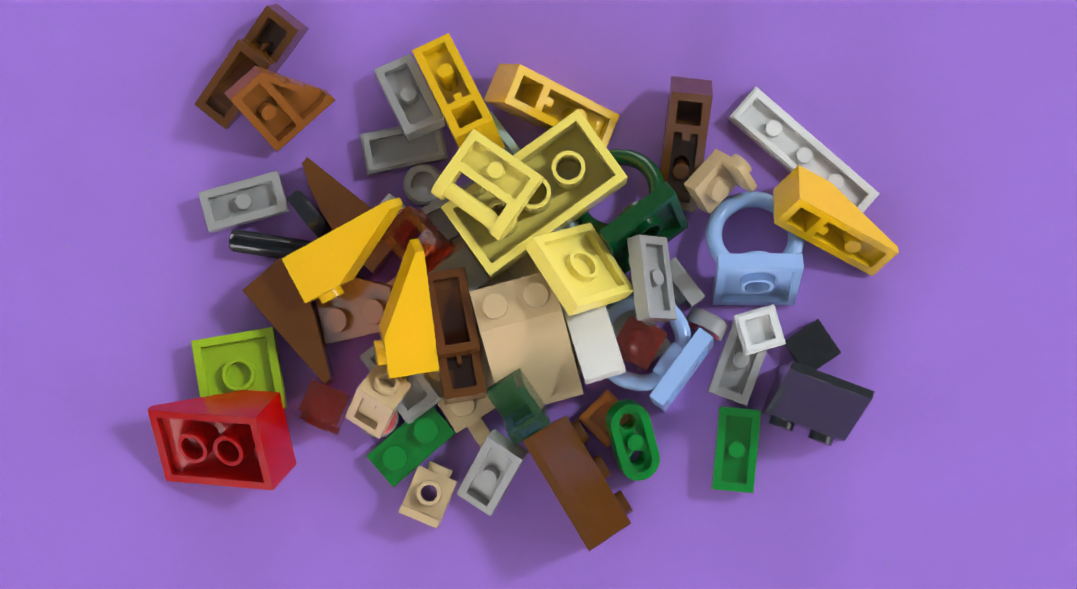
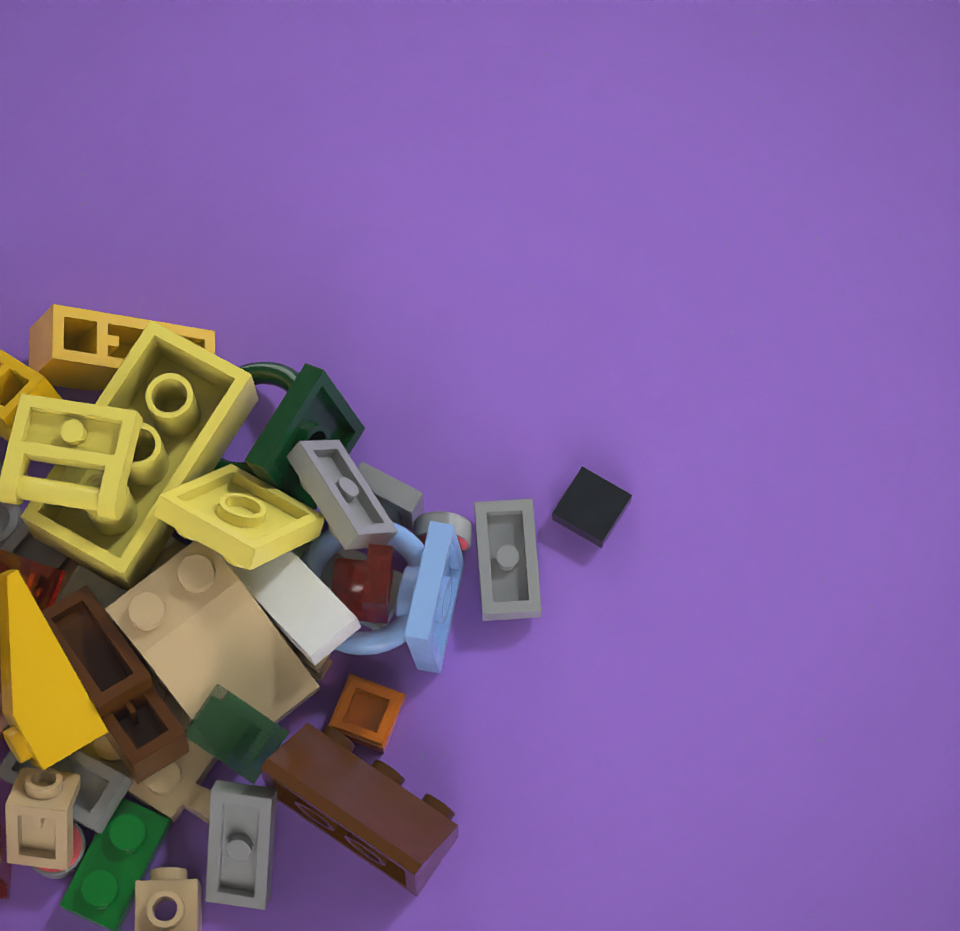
camera: 30 degrees left, 15 degrees down
green plate [605,399,660,481] -> none
reddish brown slope [660,76,713,212] -> none
tan bracket [684,149,758,214] -> none
light blue tile [705,191,804,305] -> none
green plate [711,406,761,493] -> none
white tile [728,87,880,213] -> none
white tile [733,304,786,356] -> none
black slope [762,361,875,446] -> none
yellow slope [773,165,899,276] -> none

